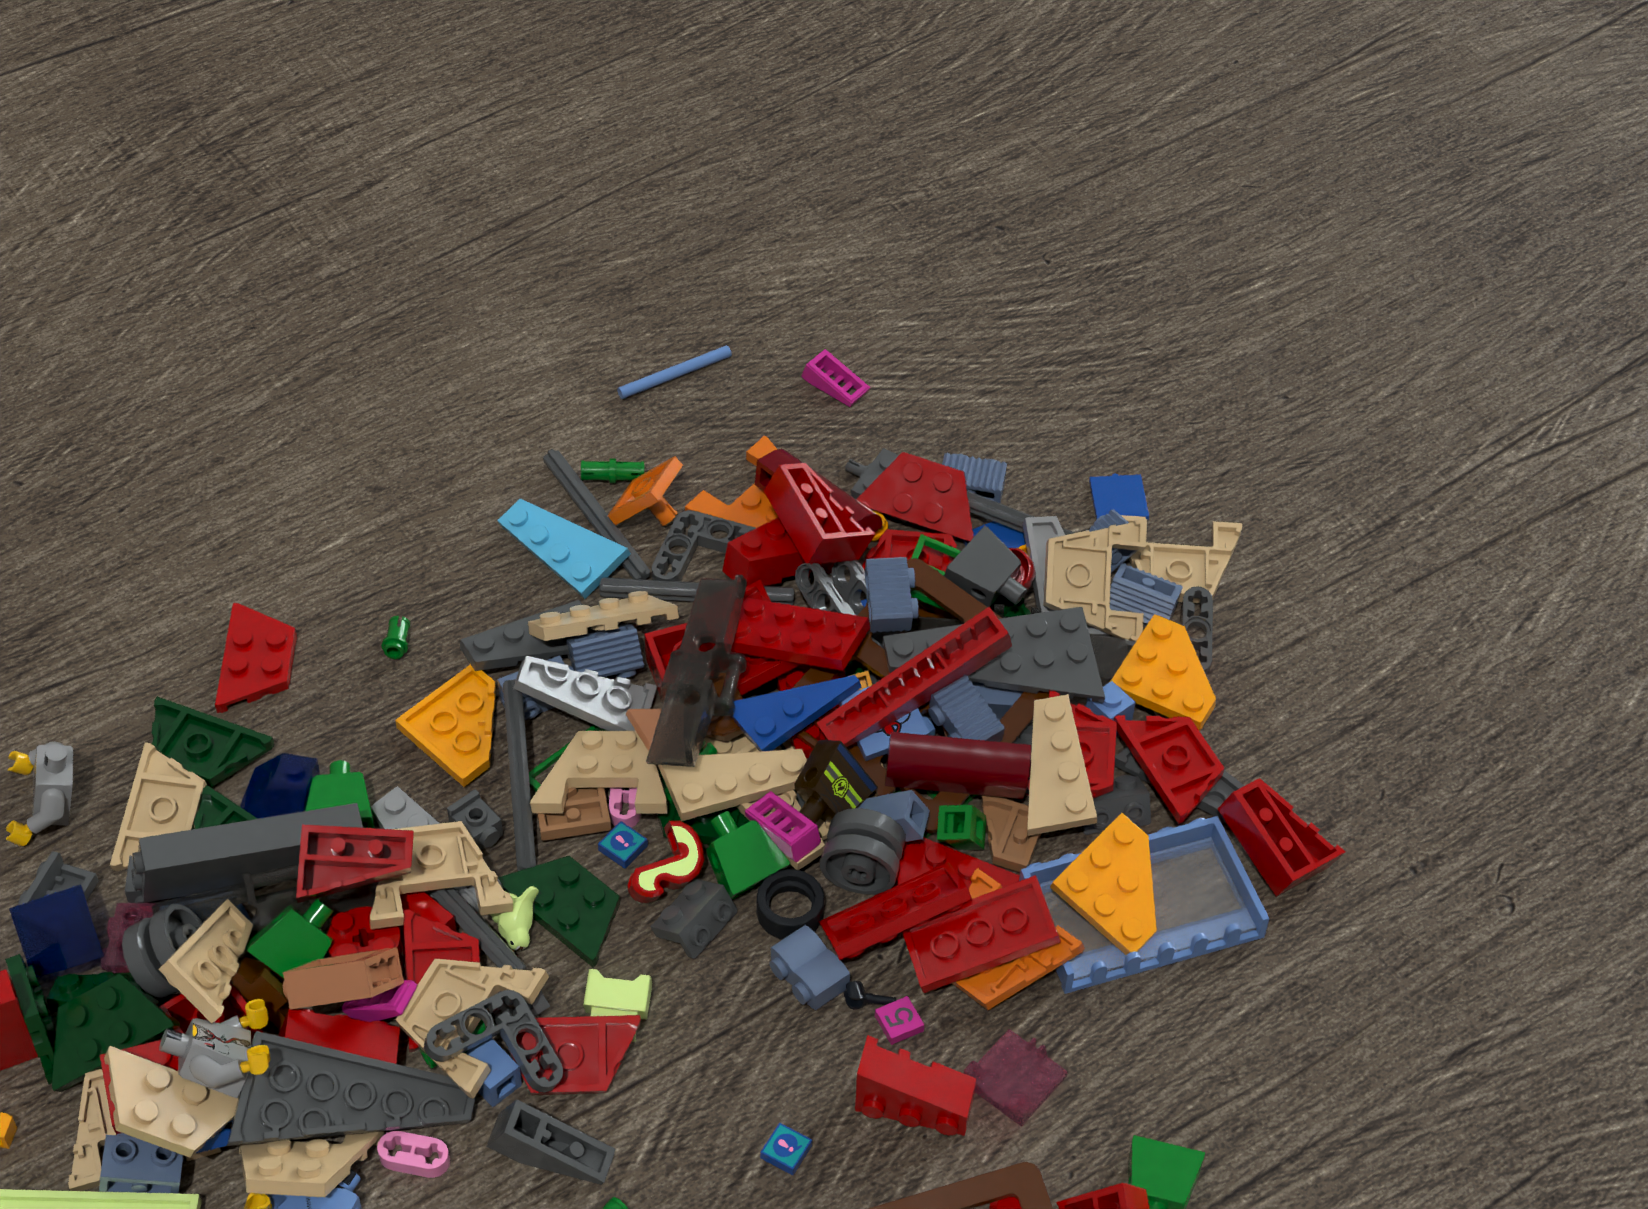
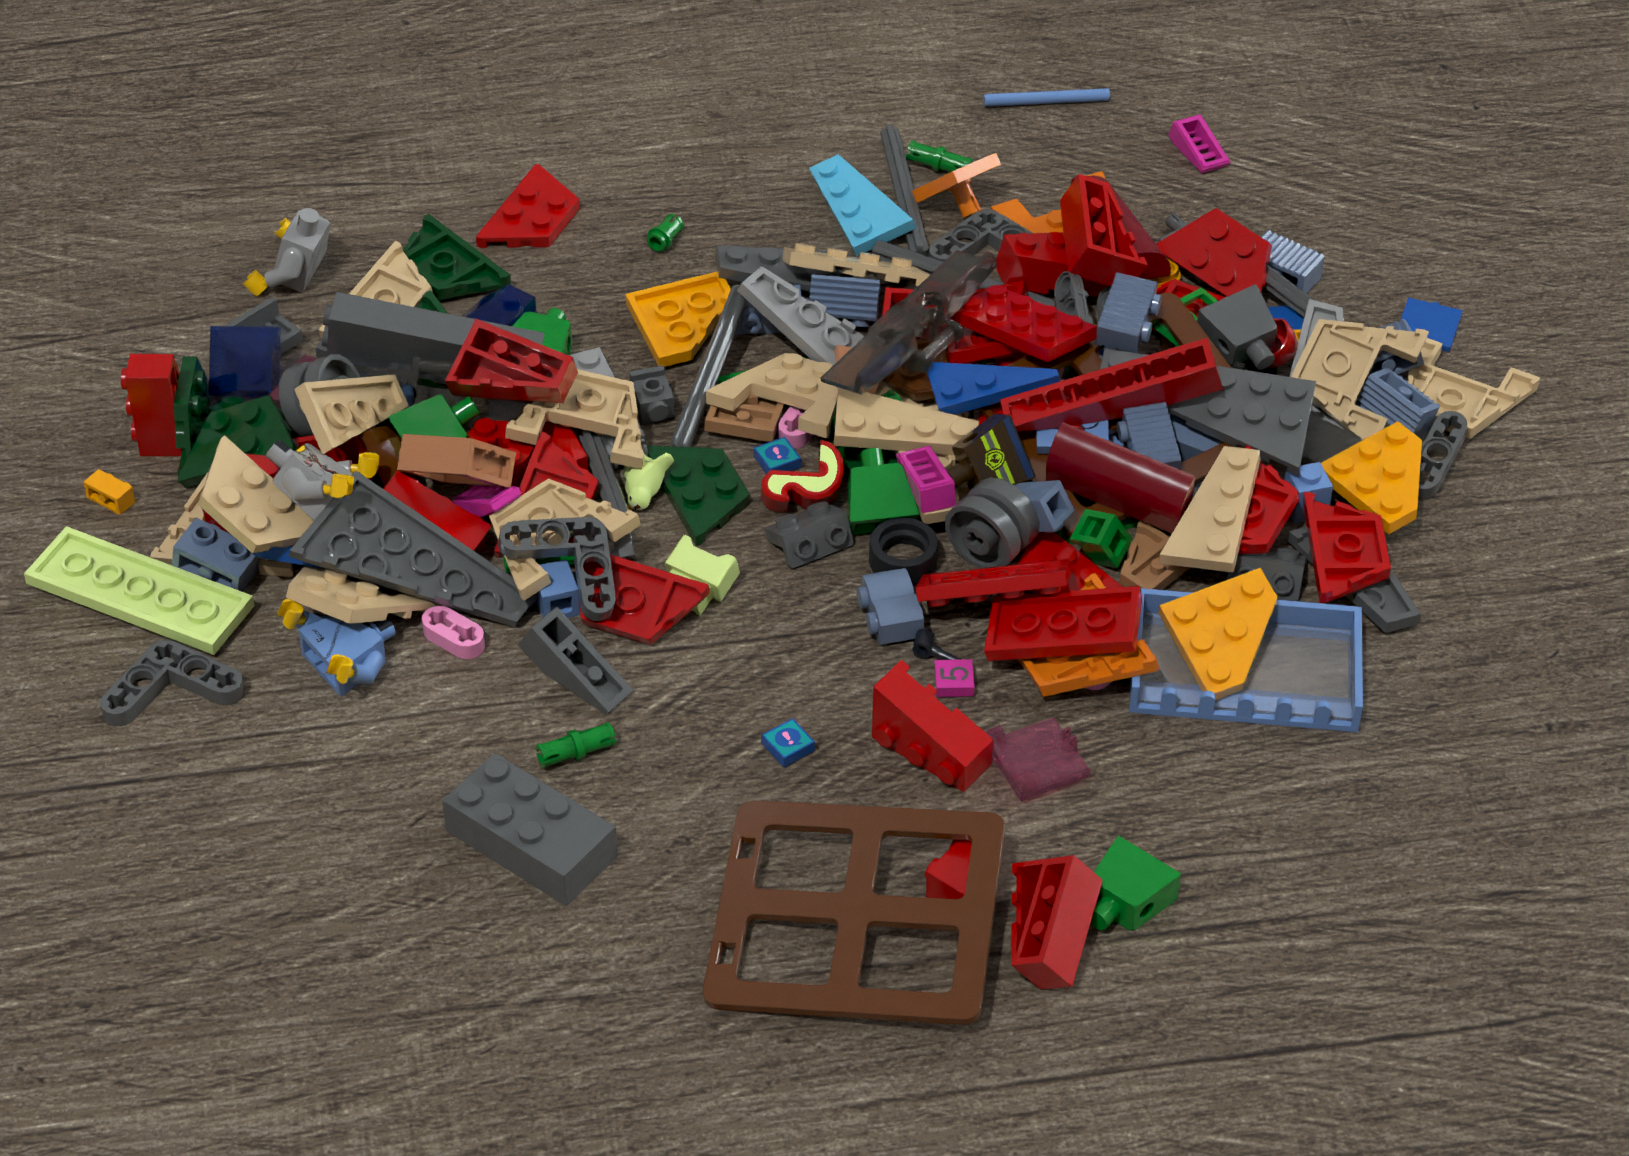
camera: 25 degrees right, 5 degrees down
red wedge [1217,778,1346,897] -> none

